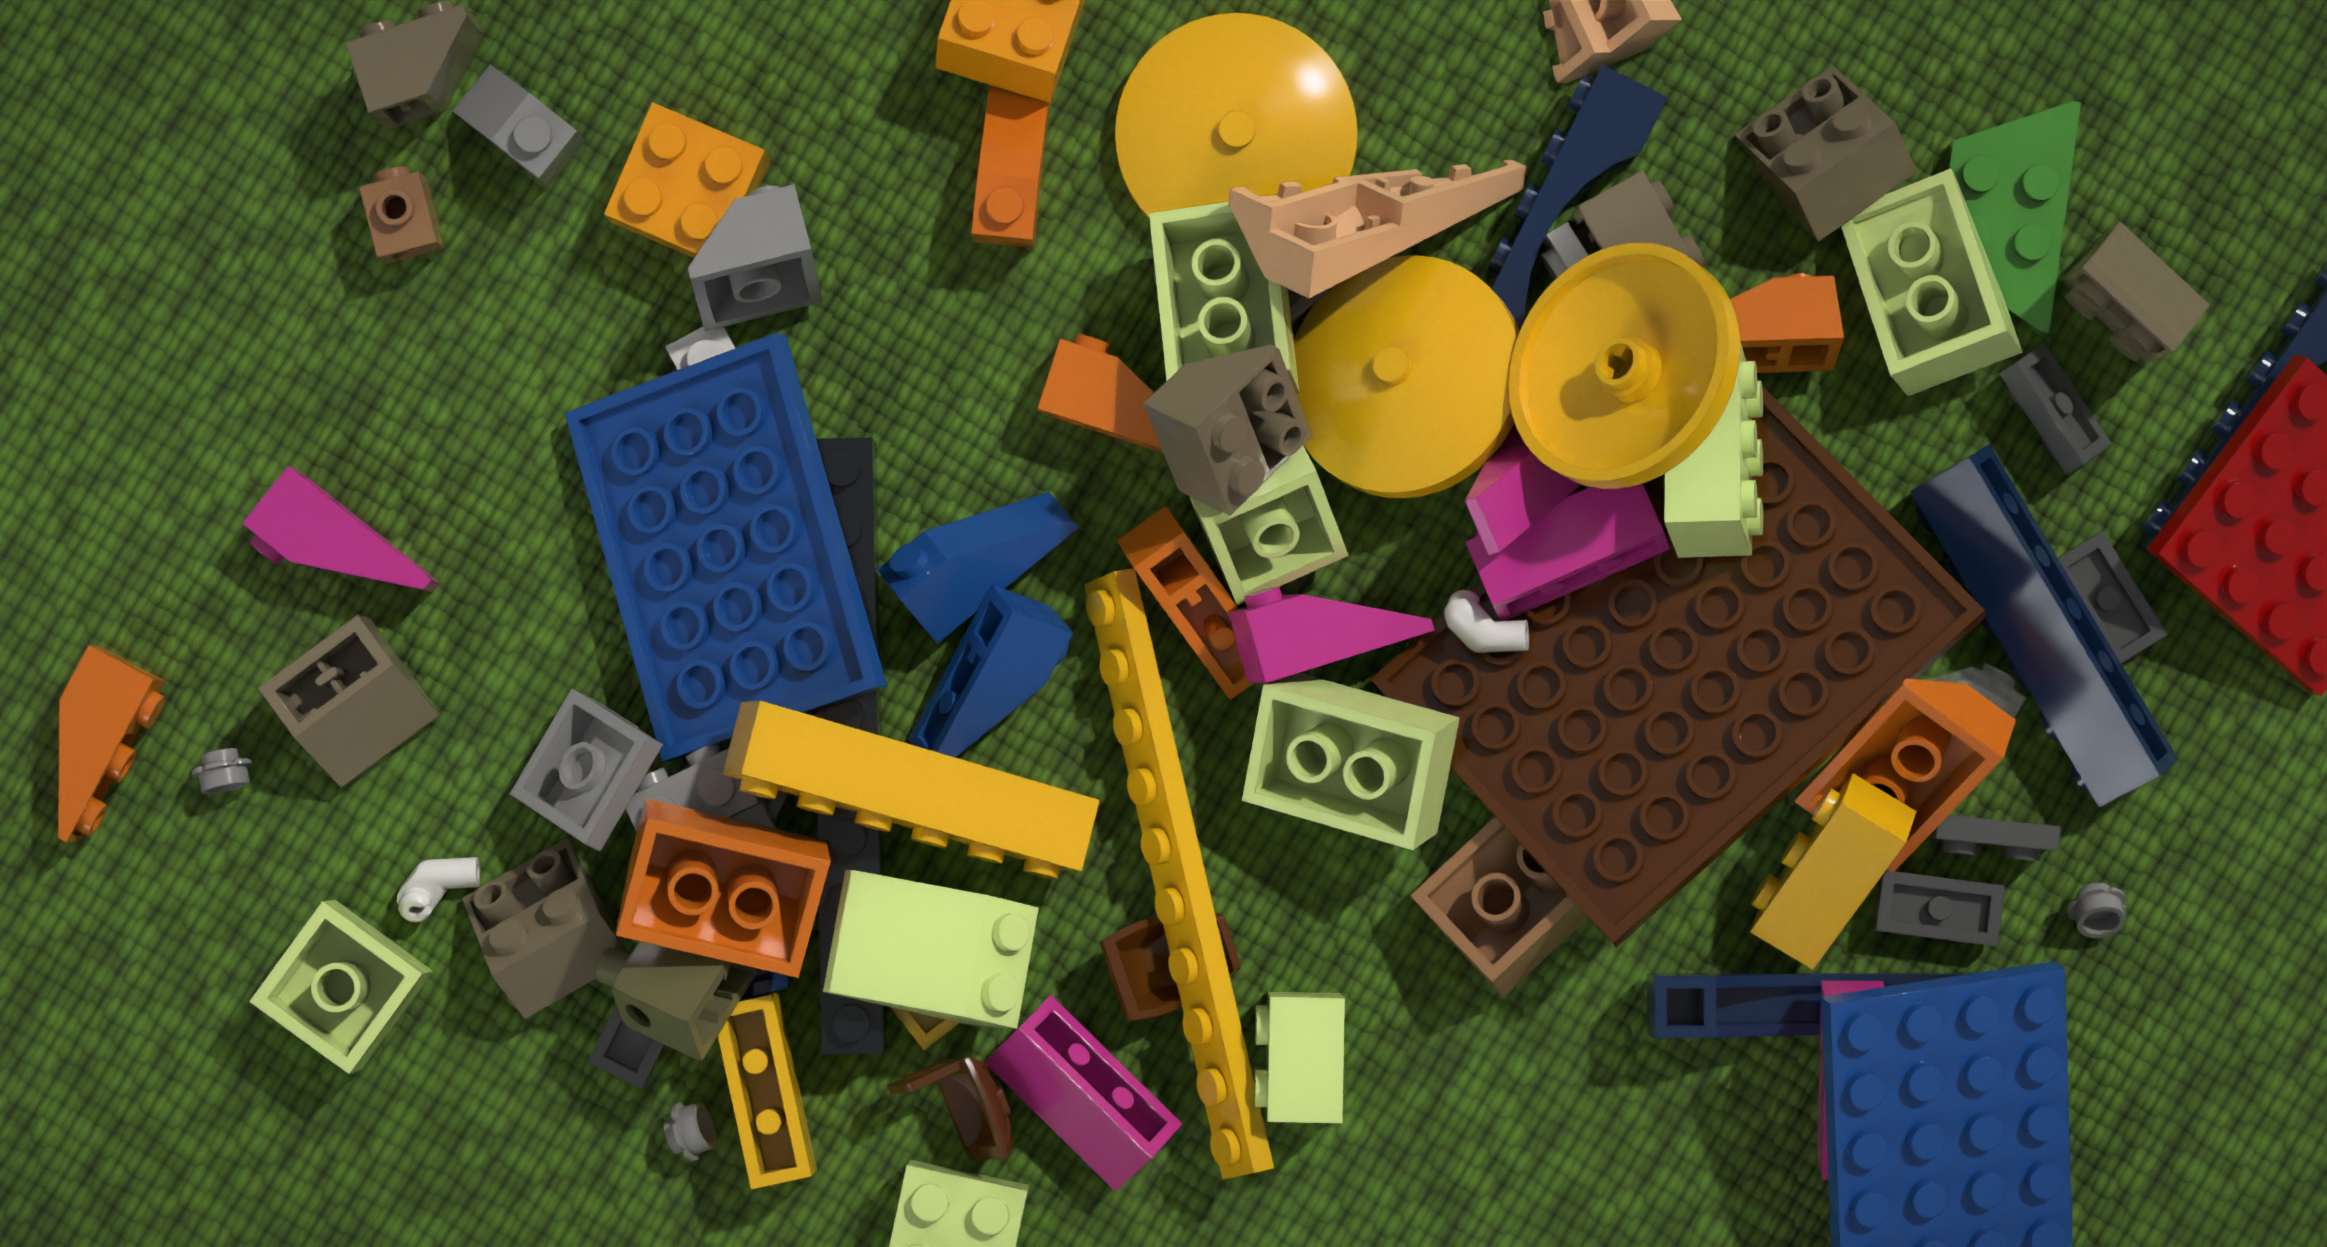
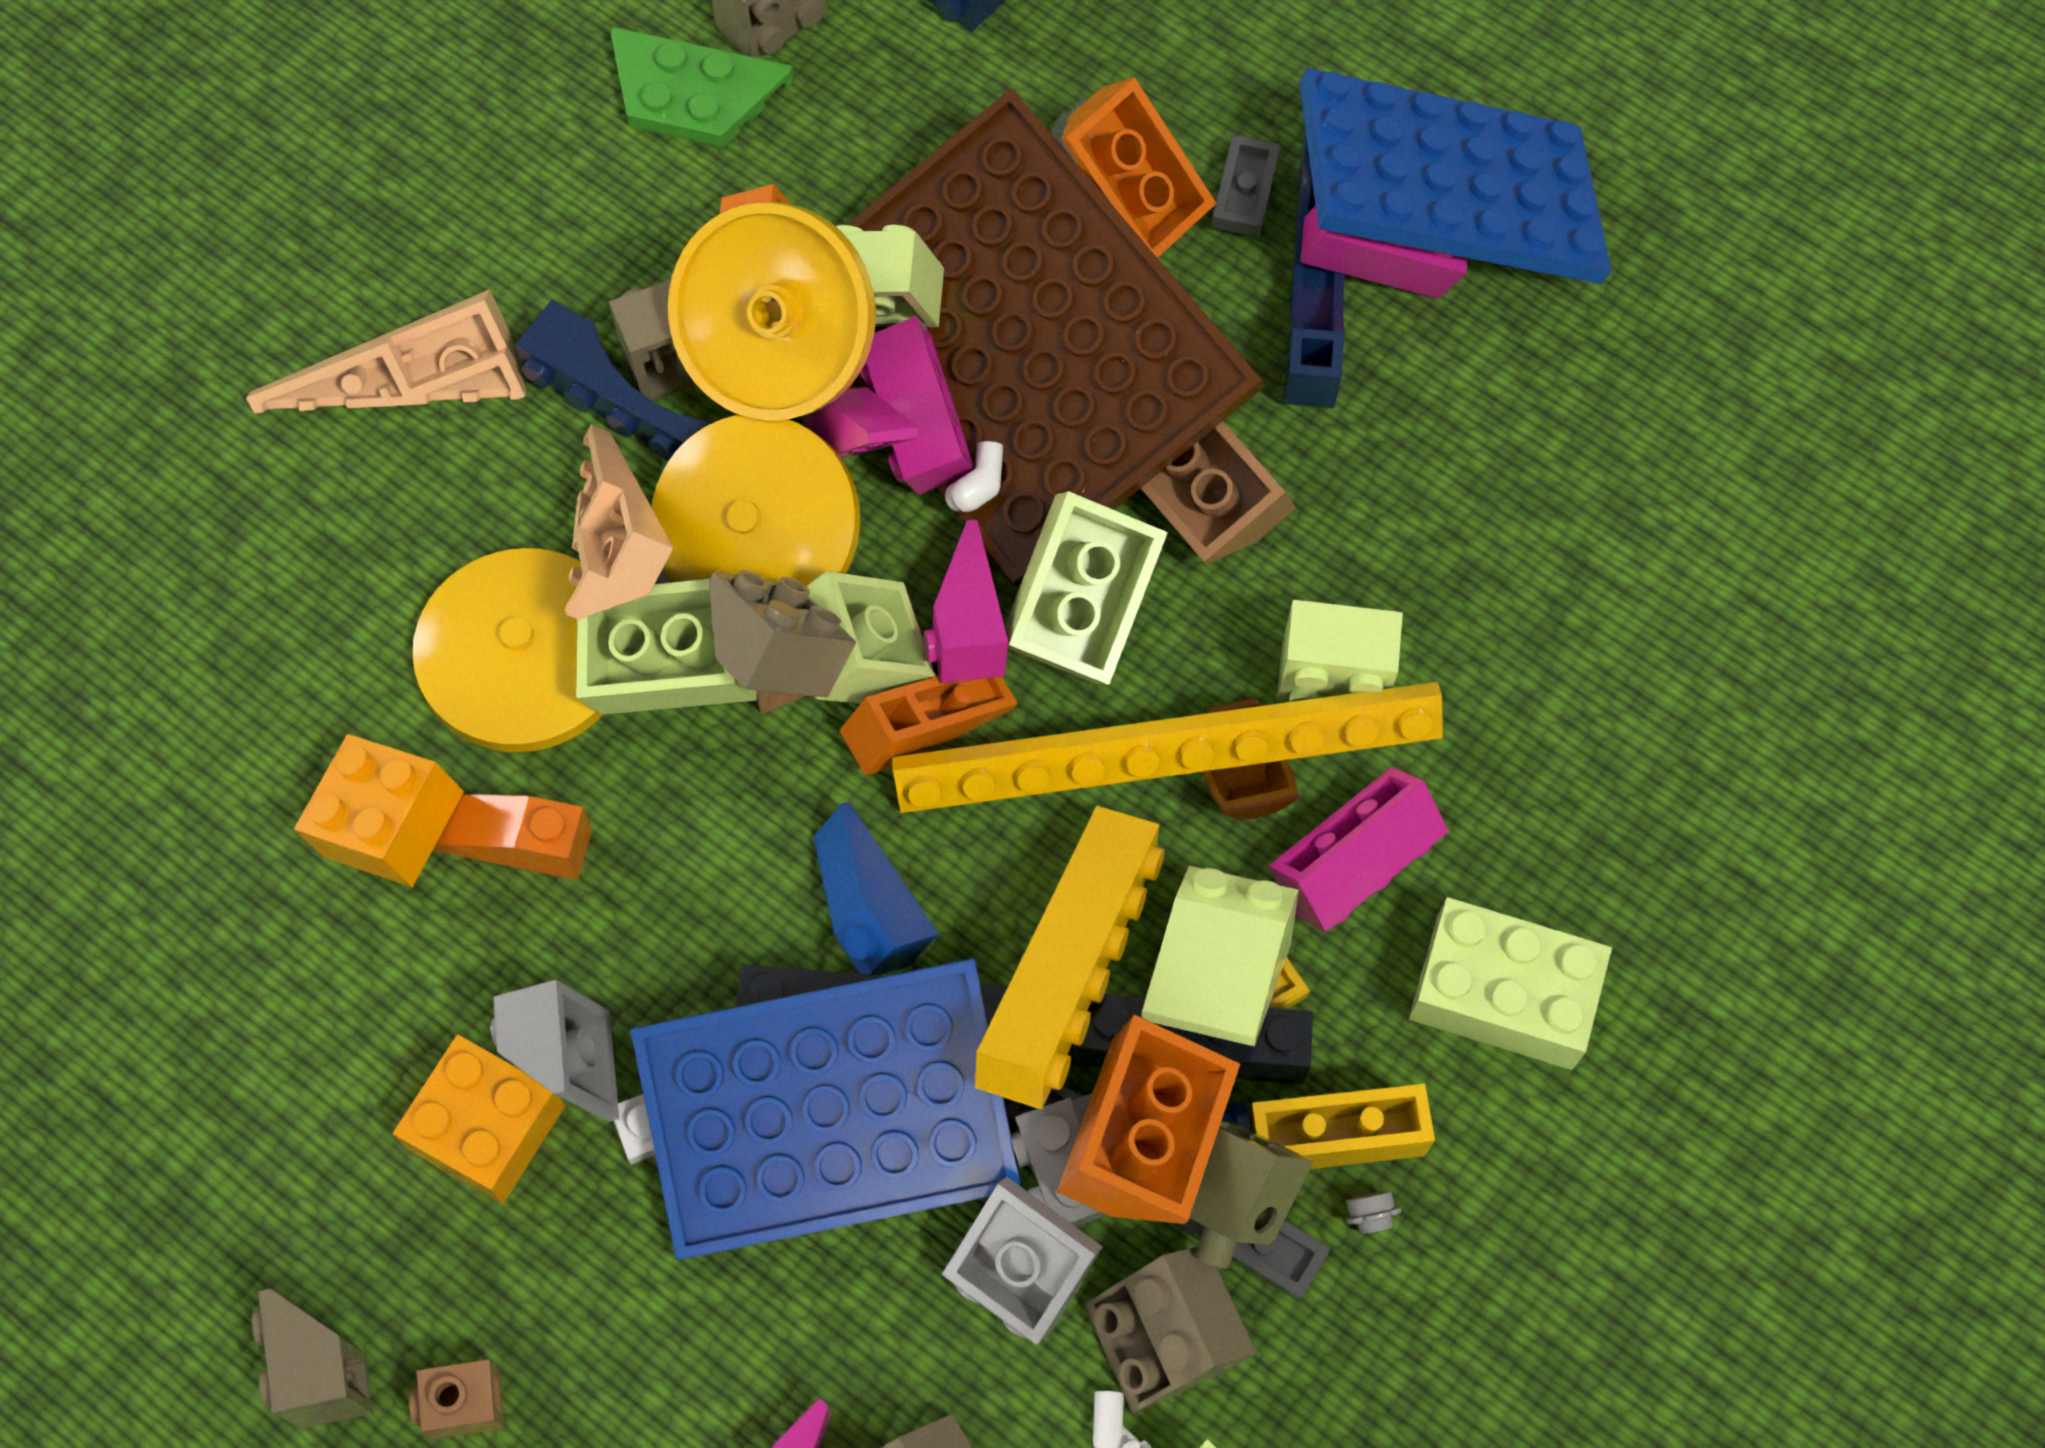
camera: 85 degrees left, 20 degrees down
light grey slope [453,64,586,187] -> none
reddish brown piece [887,1057,1014,1160] -> none
blue slope [908,585,1073,757] -> none
orange slope [1037,333,1163,453] -> none
white plate [1540,222,1588,280] -> none
dark tan slope [1734,65,1917,242] -> none
yellow brick [1750,773,1917,970] -> none
yellowish green slope [1841,168,2023,396] -> none
dark blue brick [1910,444,2178,807] -> none
dark grey plate [1927,815,2061,861] -> none
dark grey plate [1999,343,2112,475] -> none
dark grey plate [2058,531,2168,663] -> none
light grey plate [2067,883,2127,938] -> none

